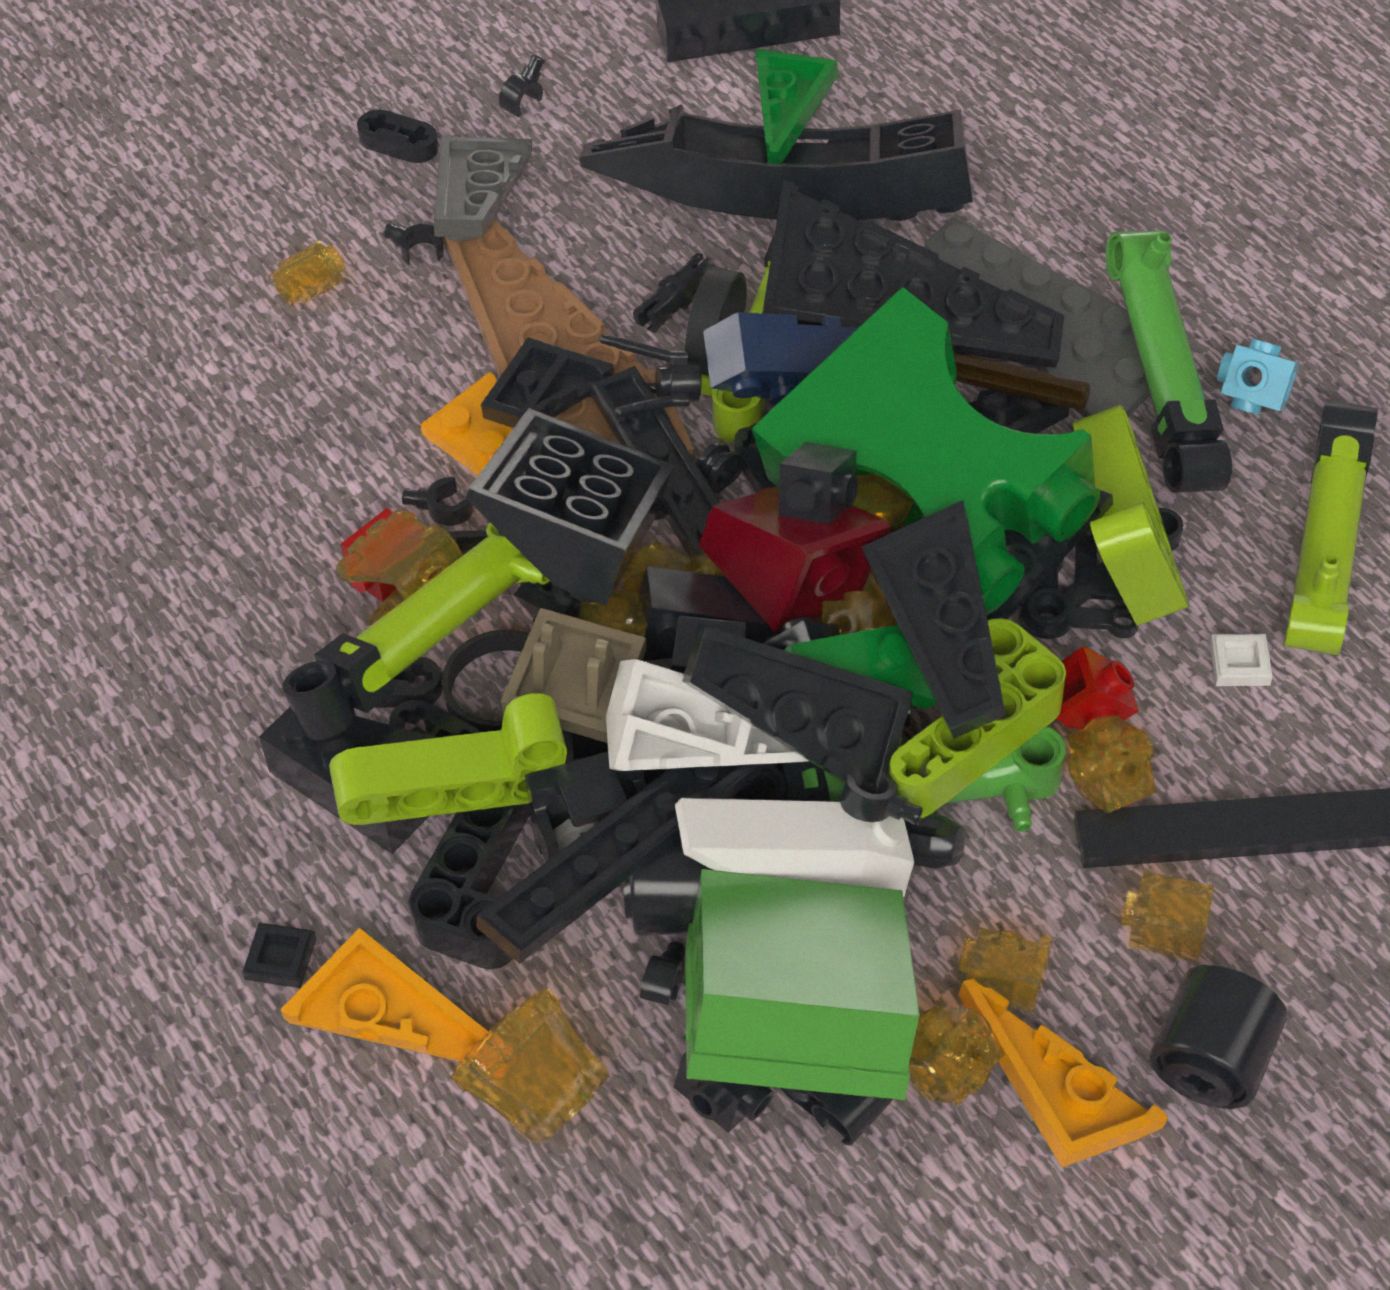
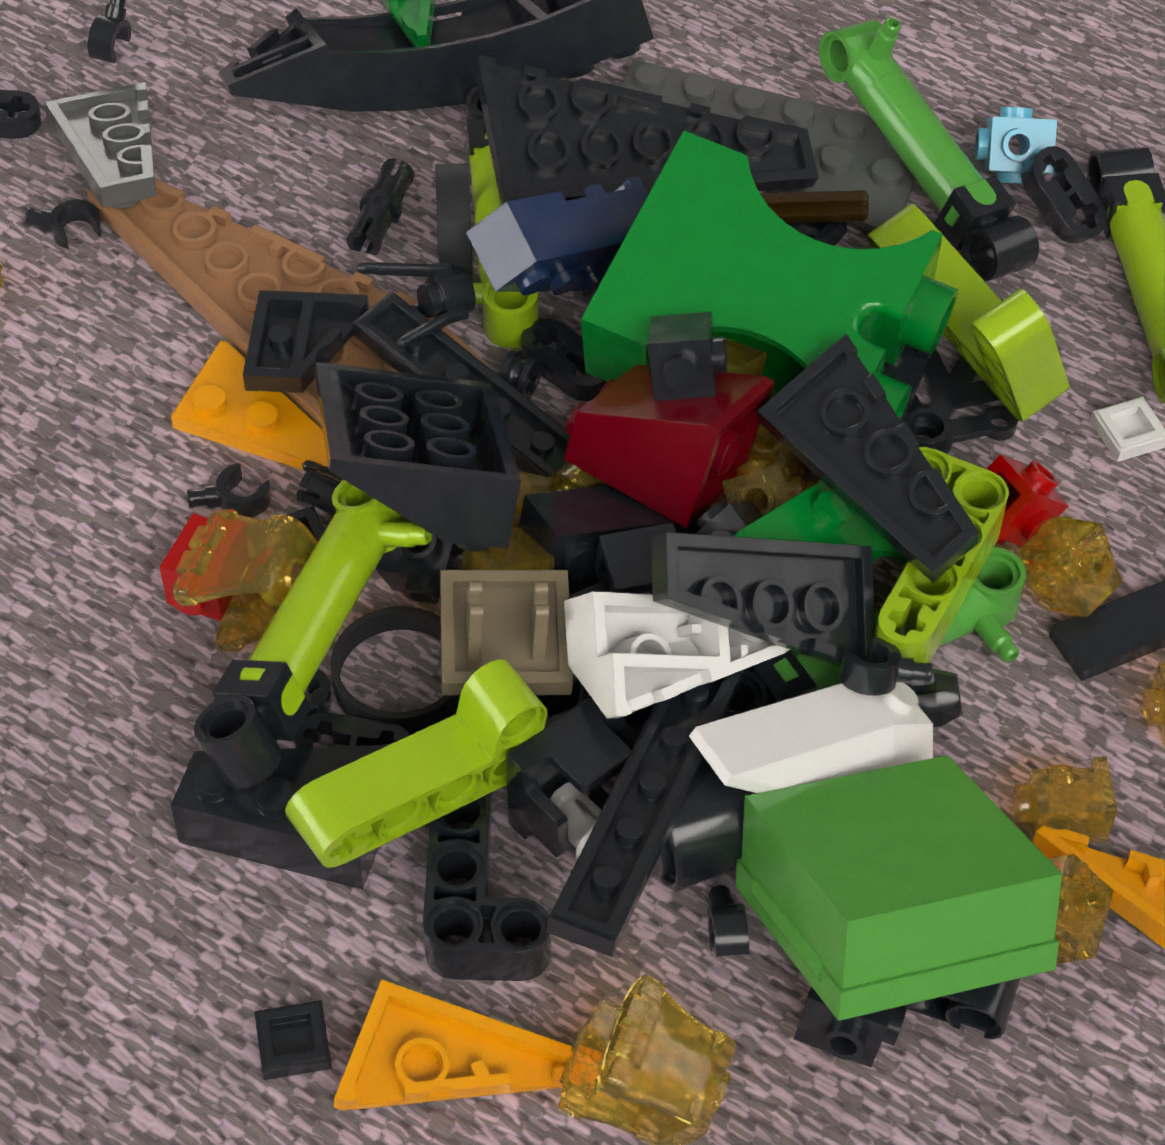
camera: 25 degrees left, 0 degrees up
none -> black beam [1021,146,1107,243]

